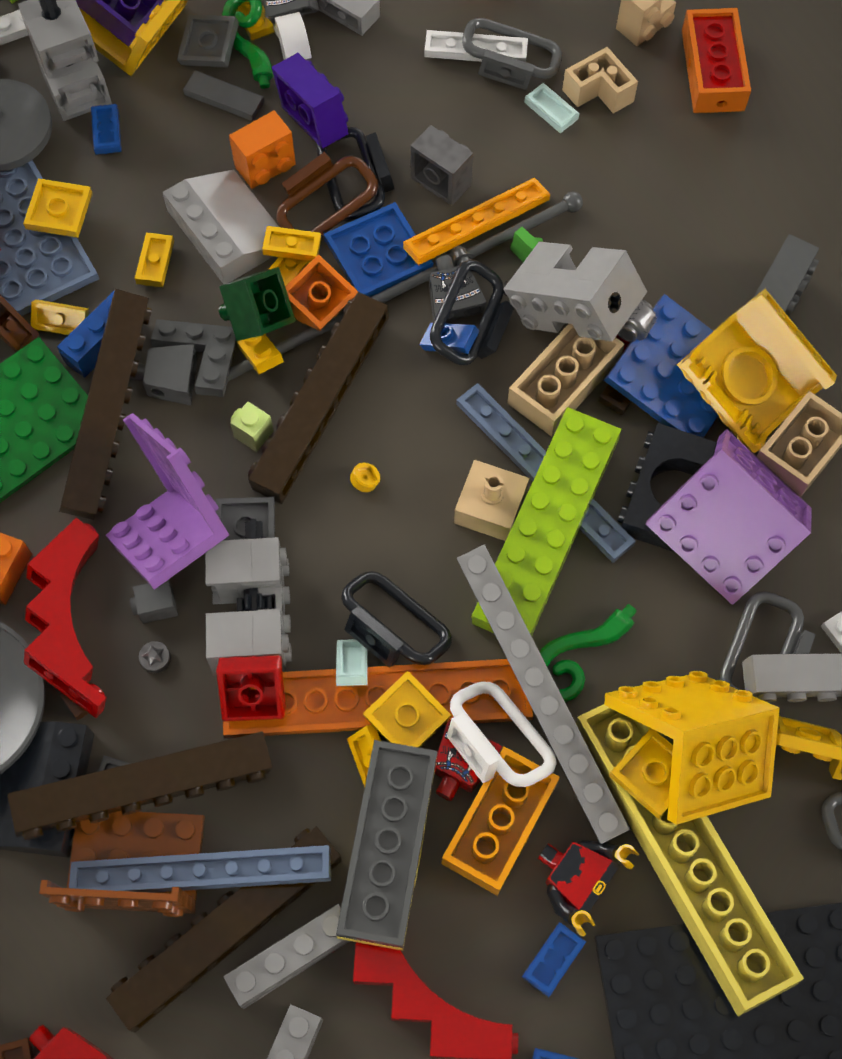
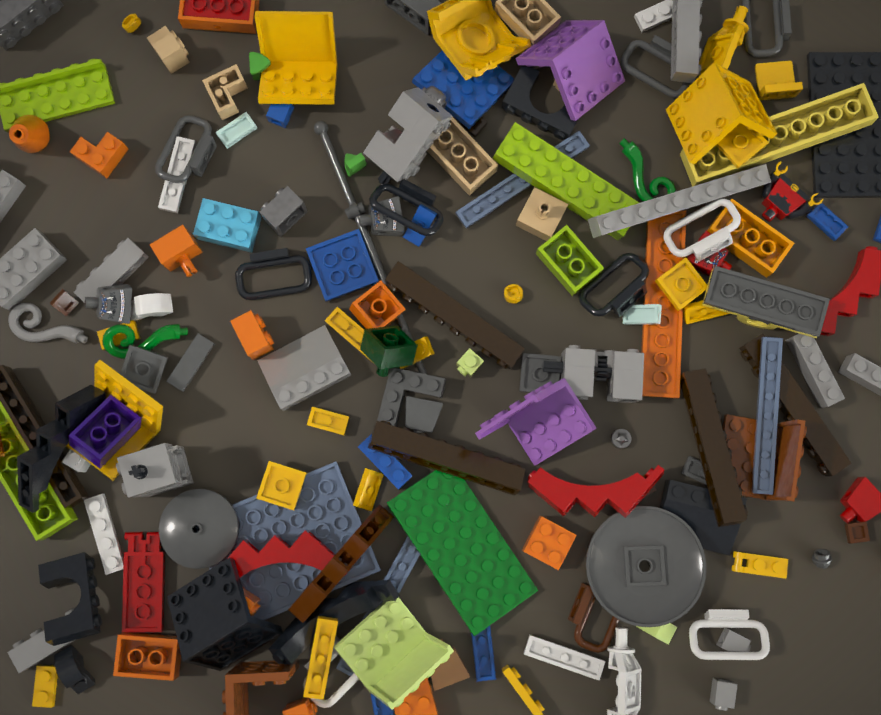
camera: 85 degrees left, 15 degrees up
blue plate [91,104,122,155] -> none
dark grey brick [130,579,178,624] -> none
red brick [216,655,286,721] -> none
yellow plate [262,226,321,261] -> none
dark purple brick [272,53,349,149] -> none
reddish brown bar [276,152,378,236] -> none
light orange tile [403,177,550,265] -> none
none -> orange brick [150,225,203,277]
none -> medium azure brick [193,198,262,253]
none -> bright green tile [249,52,271,80]
none -> yellow bracket [254,11,338,105]
none -> blue brick [266,104,294,128]
none -> lime brick [536,225,604,296]
none -> yellow bracket [755,61,803,100]

